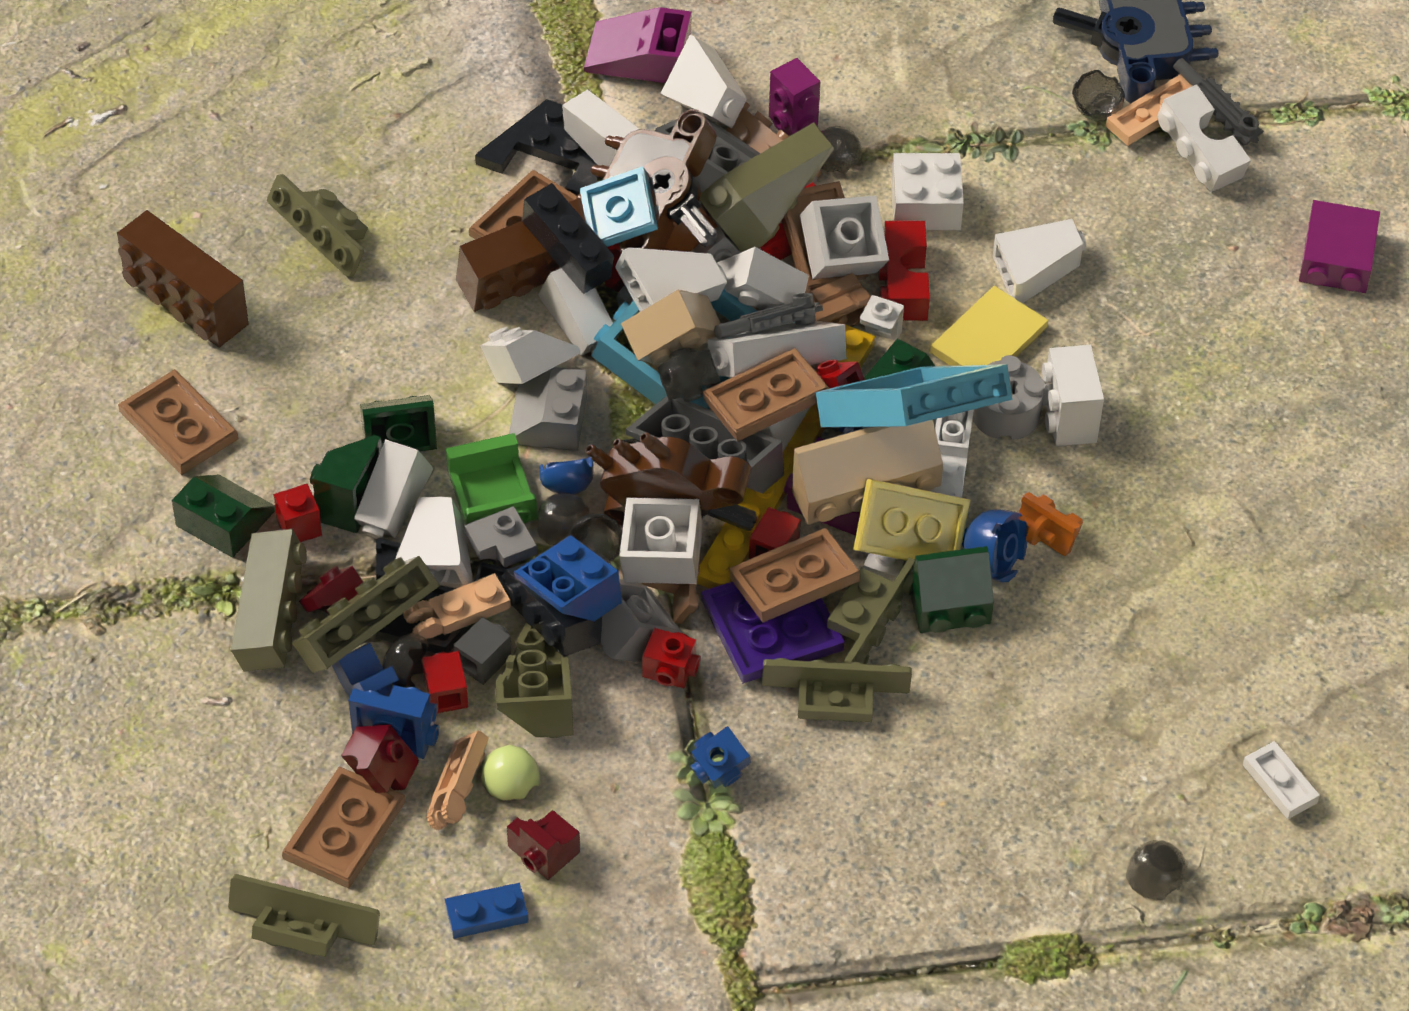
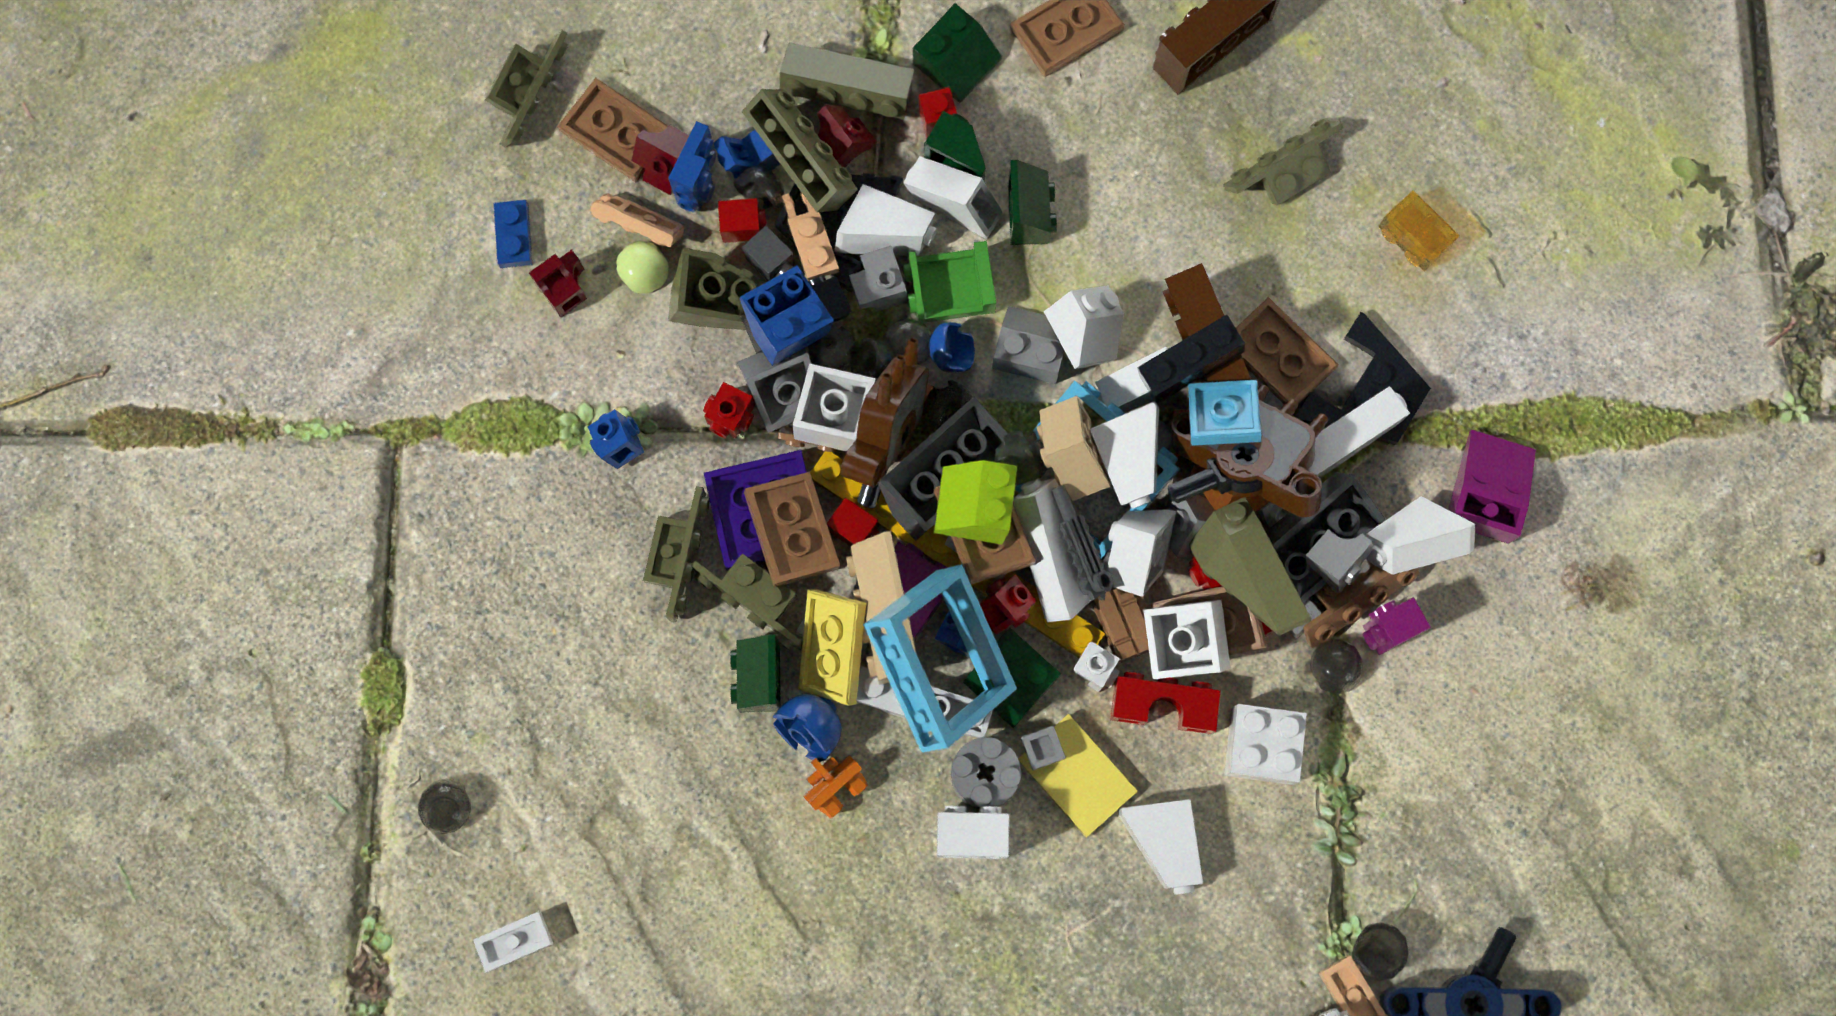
camera: 100 degrees right, 25 degrees up
none -> lime slope [934,460,1017,545]
none -> light grey plate [1021,725,1066,771]
none -> light grey brick [1306,529,1373,594]
none -> clear yellow brick [1378,190,1460,272]

